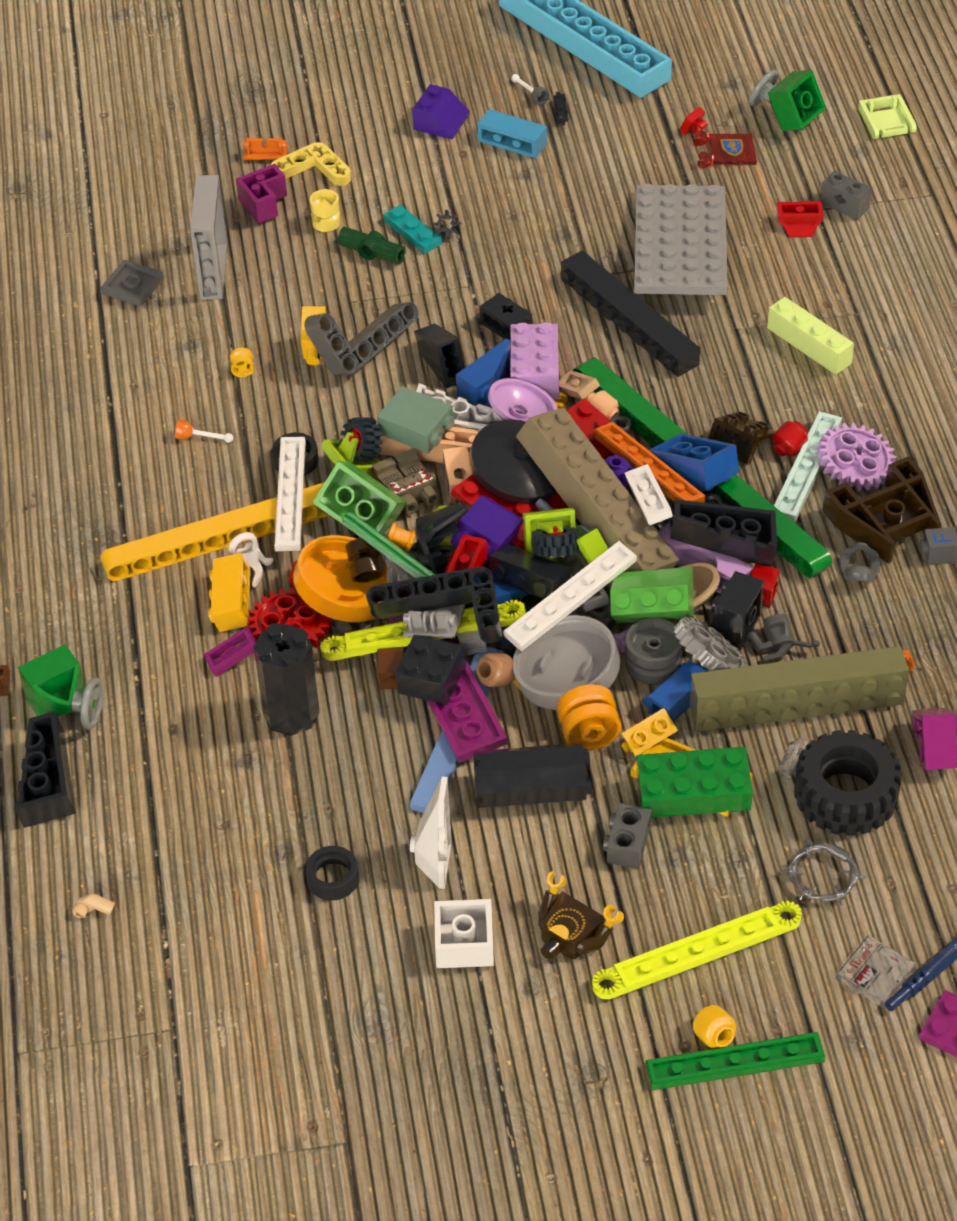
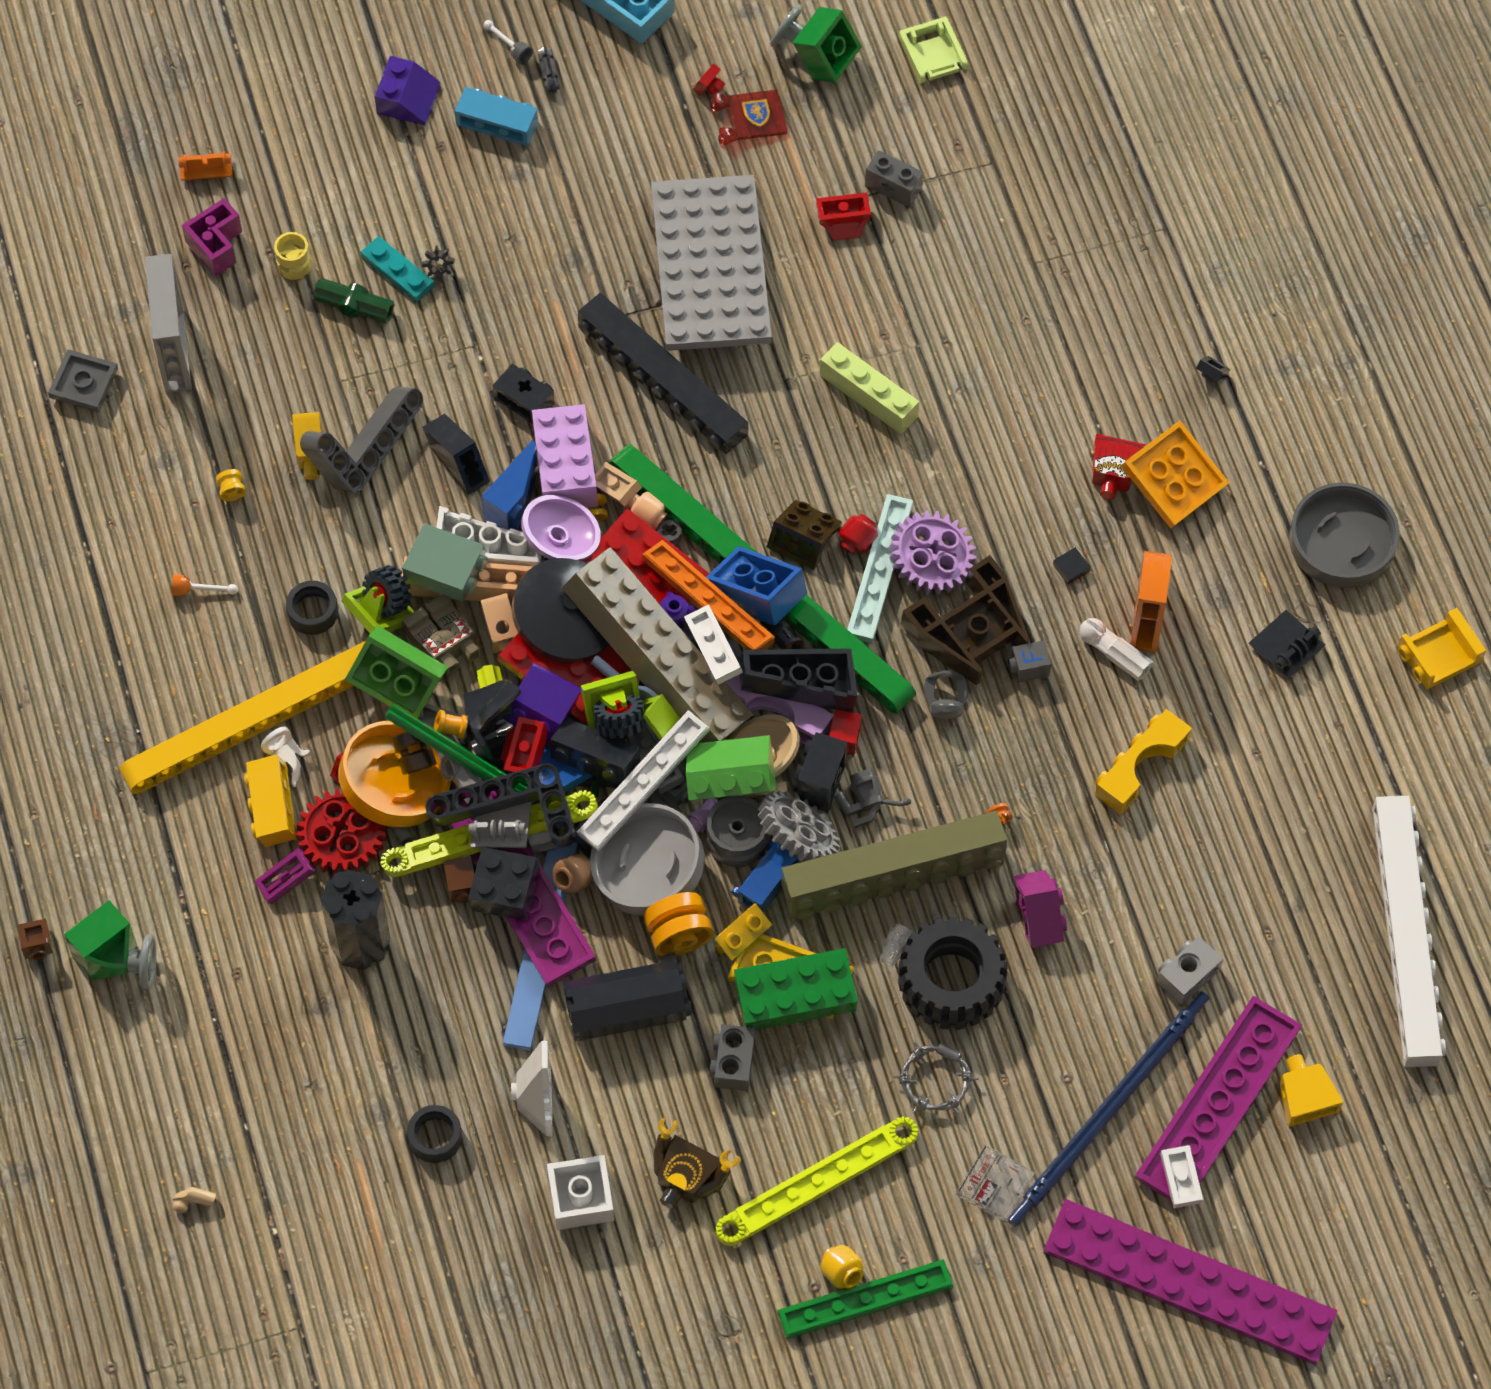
camera: 10 degrees left, 15 degrees up
black wedge [14,711,76,828] -> none
light yellow beam [271,142,351,186] -> none
white tile [275,437,306,551] -> none

